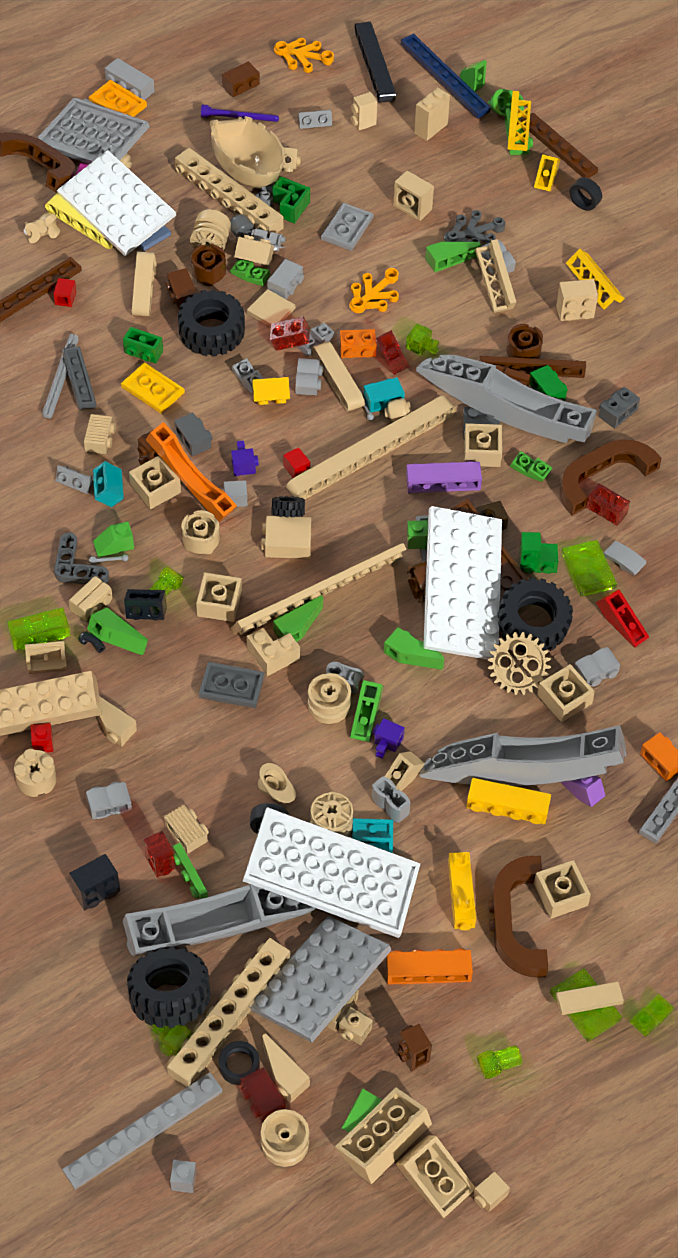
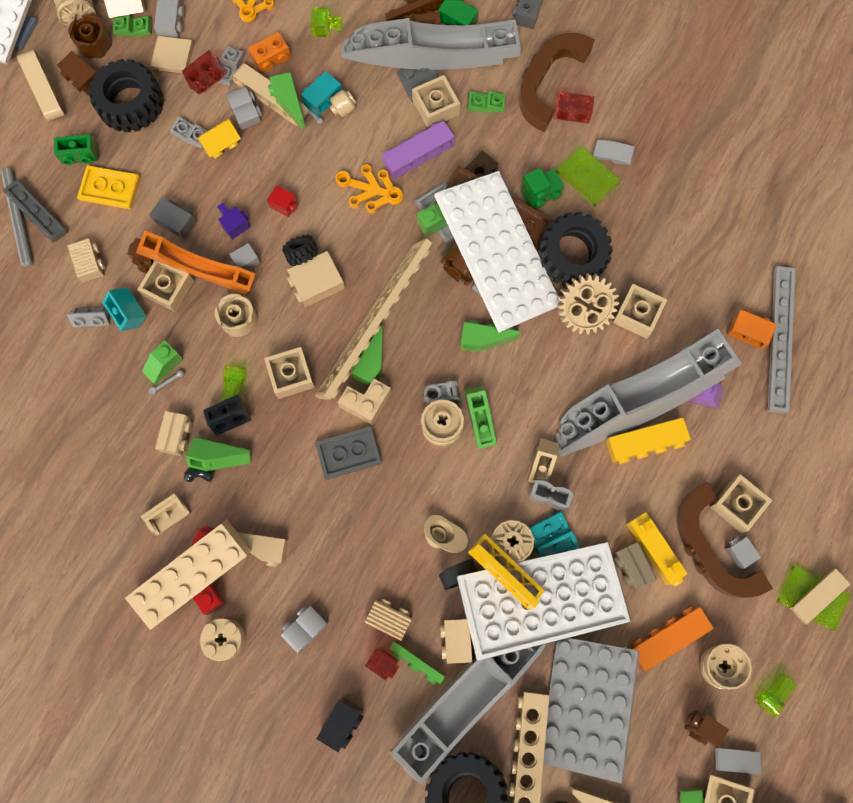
camera: 25 degrees left, 20 degrees up
clear neon green brick [7,607,71,651] -> none
dark grey beam [54,533,109,584] -> none
tan beam [286,396,456,499] -> none
tan brick [338,1007,373,1045] -> none
dark purple brick [373,718,405,759] -> none
clear red brick [376,330,410,375] -> none
light grey brick [574,647,620,686] -> none
red slope [596,589,649,647] -> none
none -> bright green slope [268,72,306,129]
none -> light orange plant [336,164,403,214]
none -> tan brick [440,619,472,664]
none -> yellow fence [468,534,545,610]
none -> dark tan brick [614,542,657,590]
none -> tan wheel [699,644,752,690]
none -> light grey slope [715,748,761,775]
none -> light grey brick [725,536,761,569]

